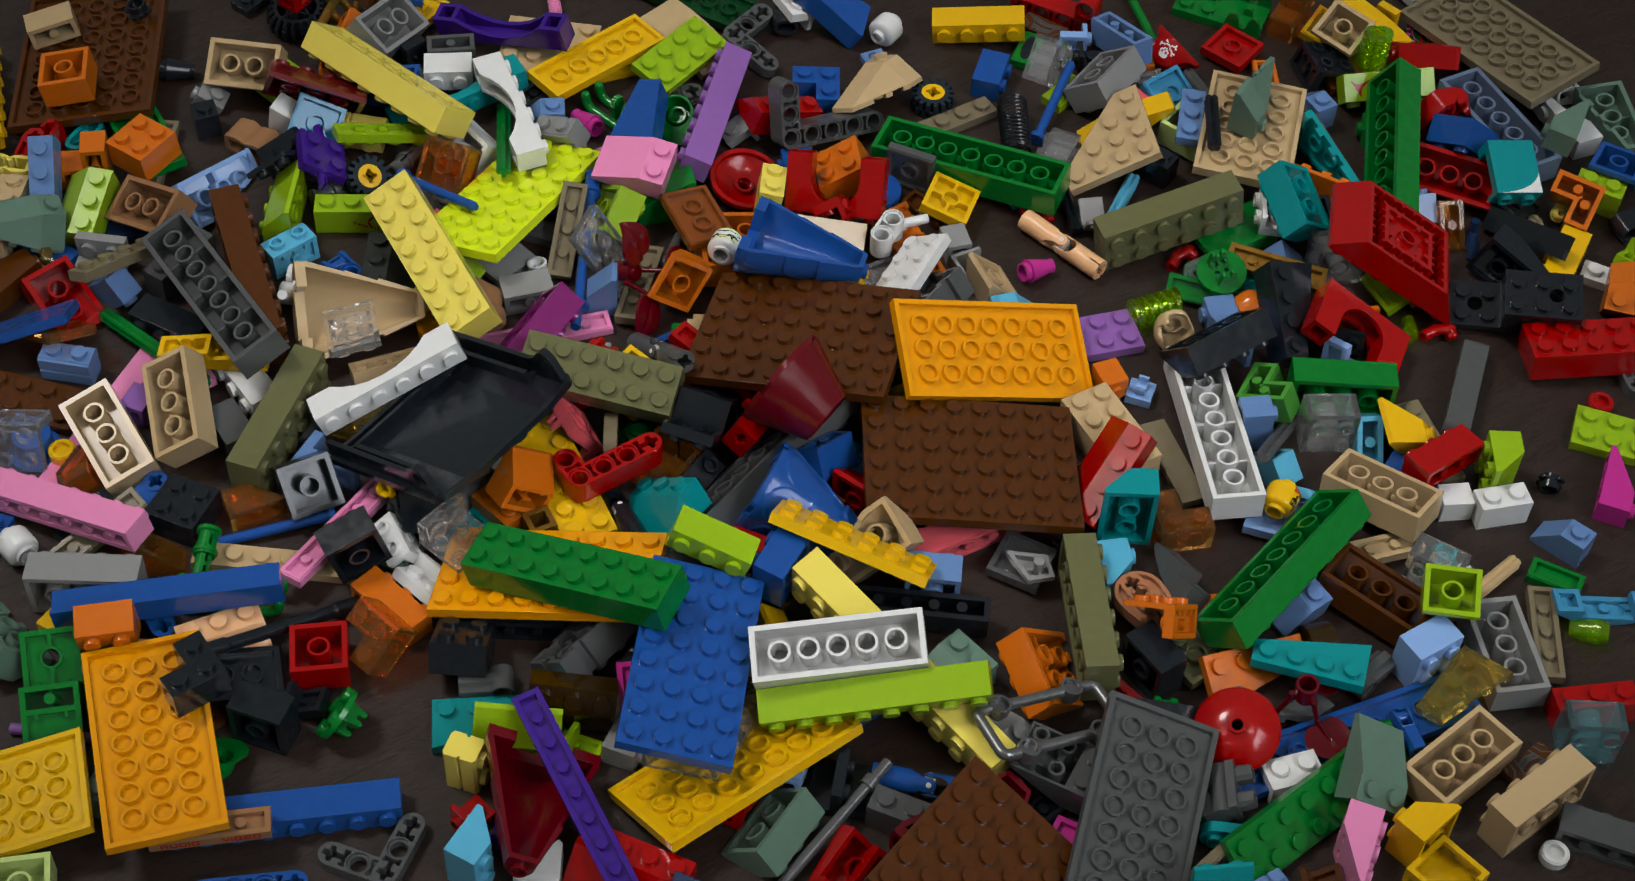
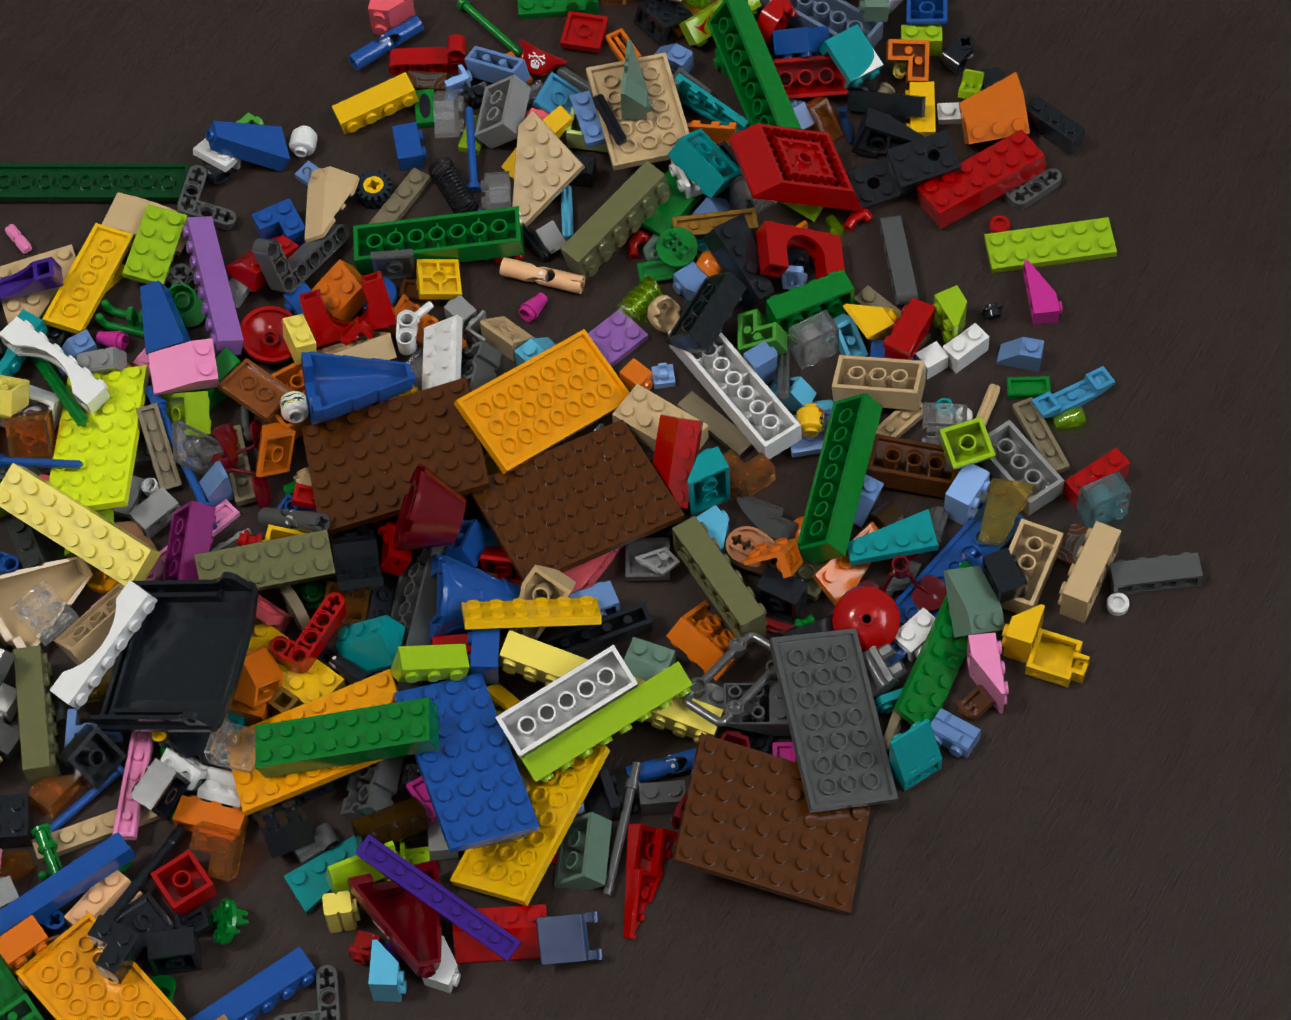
camera: 20 degrees left, 10 degrees up
none -> black brick [982,548,1028,603]

